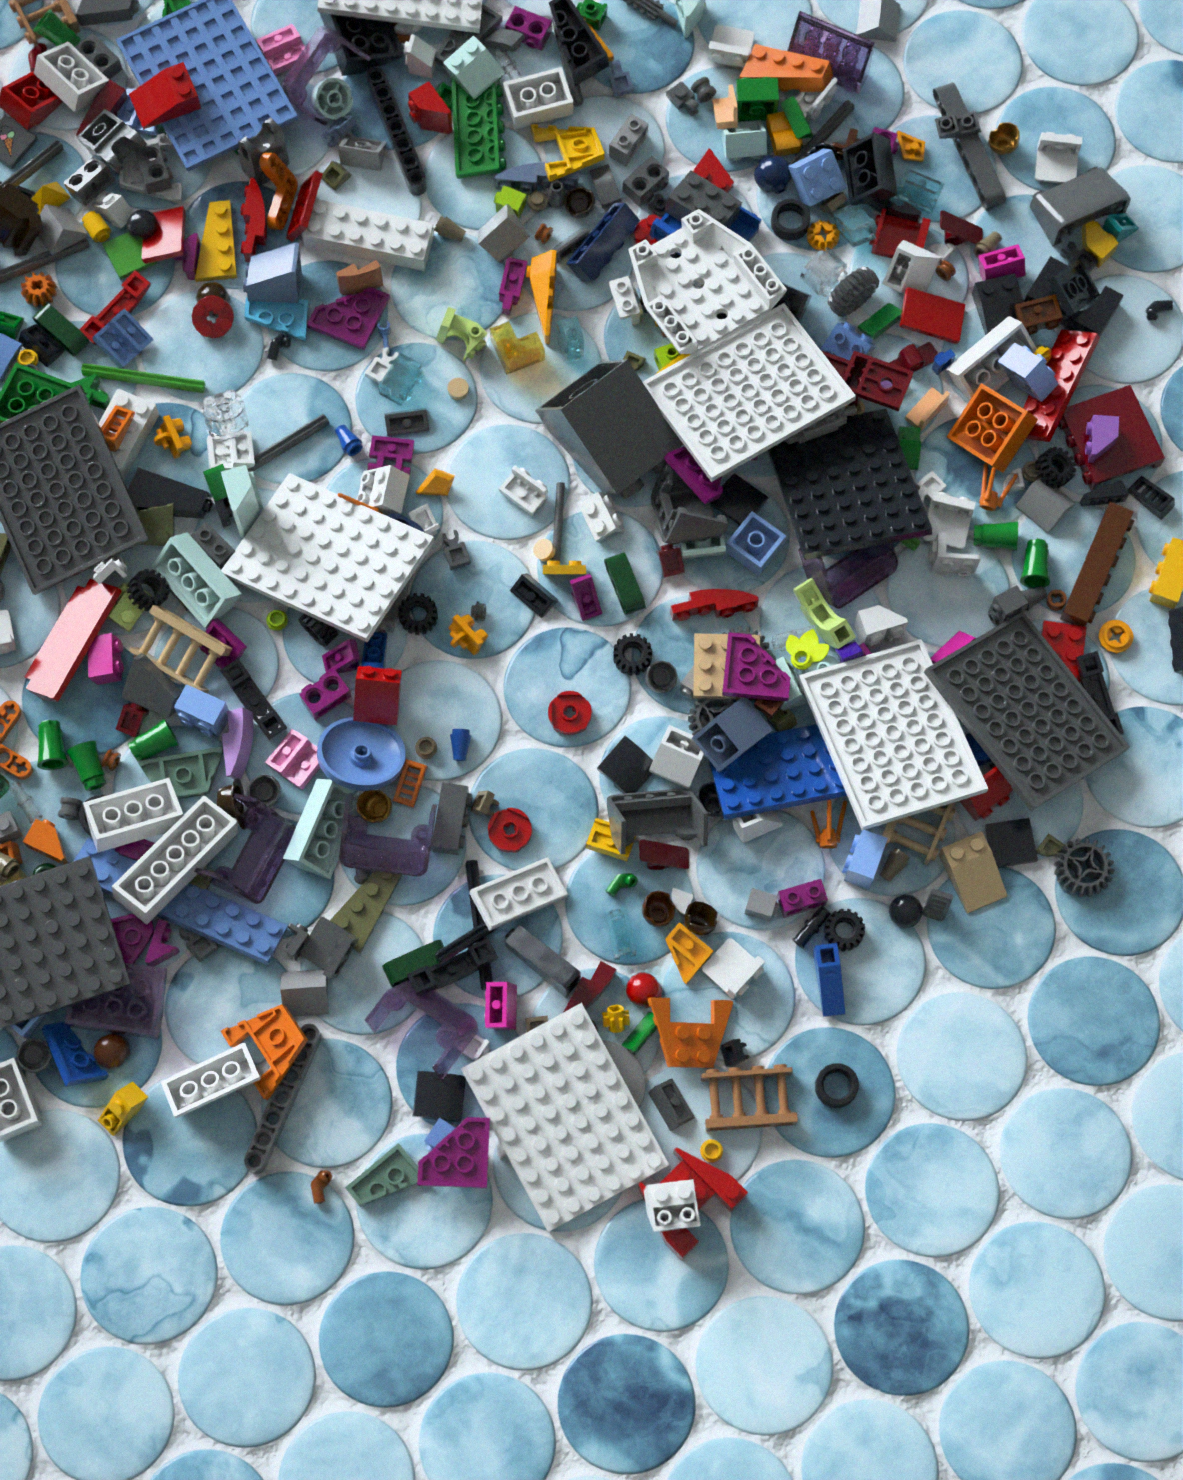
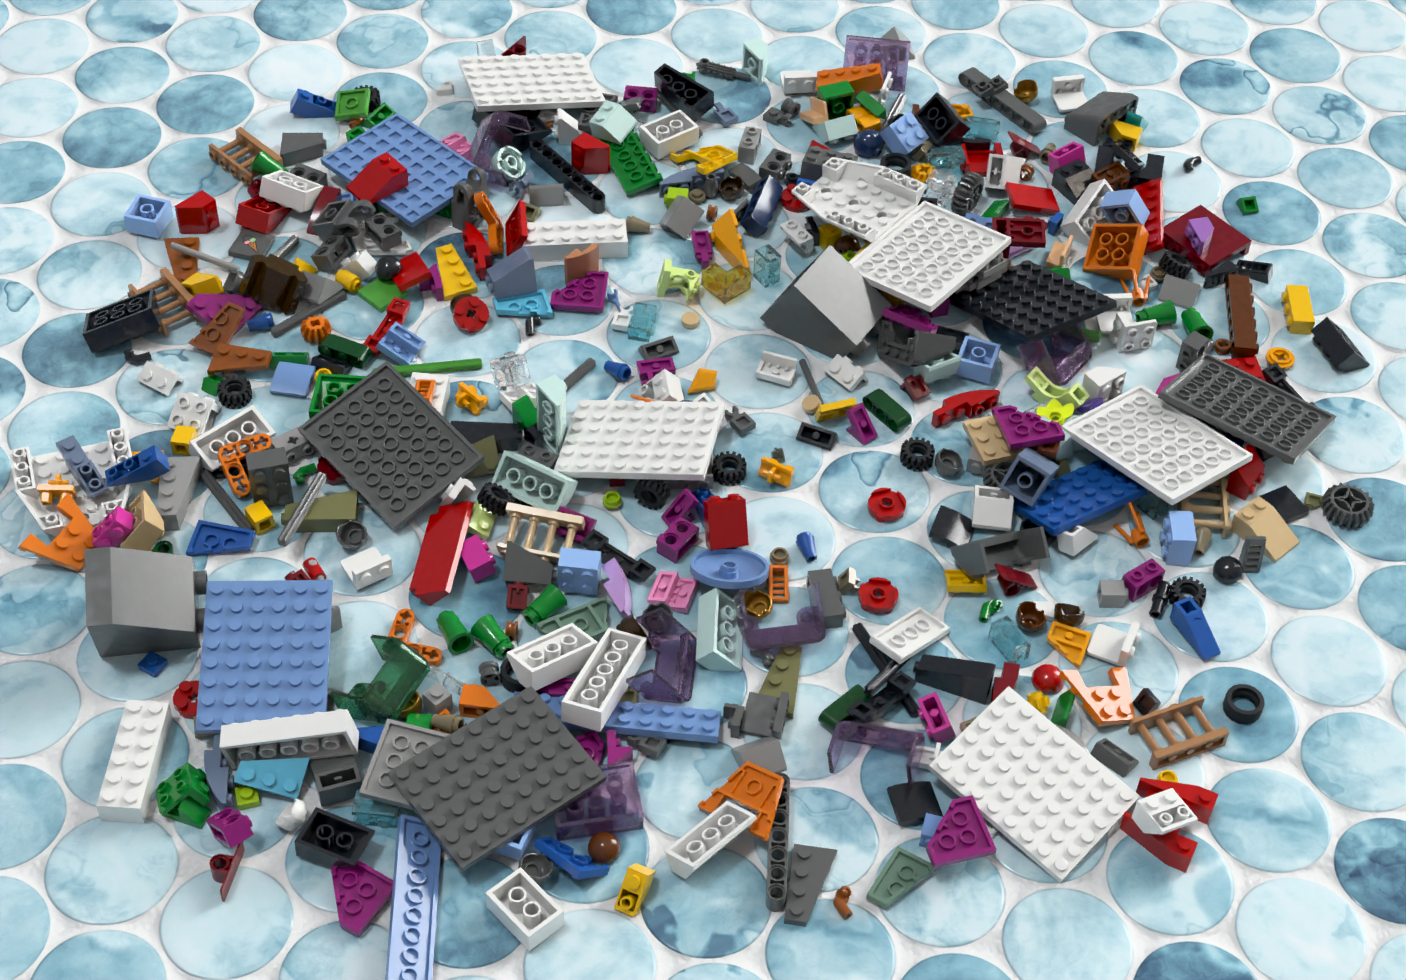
camera: 20 degrees left, 25 degrees down
none -> dark grey wing [784,844,838,927]

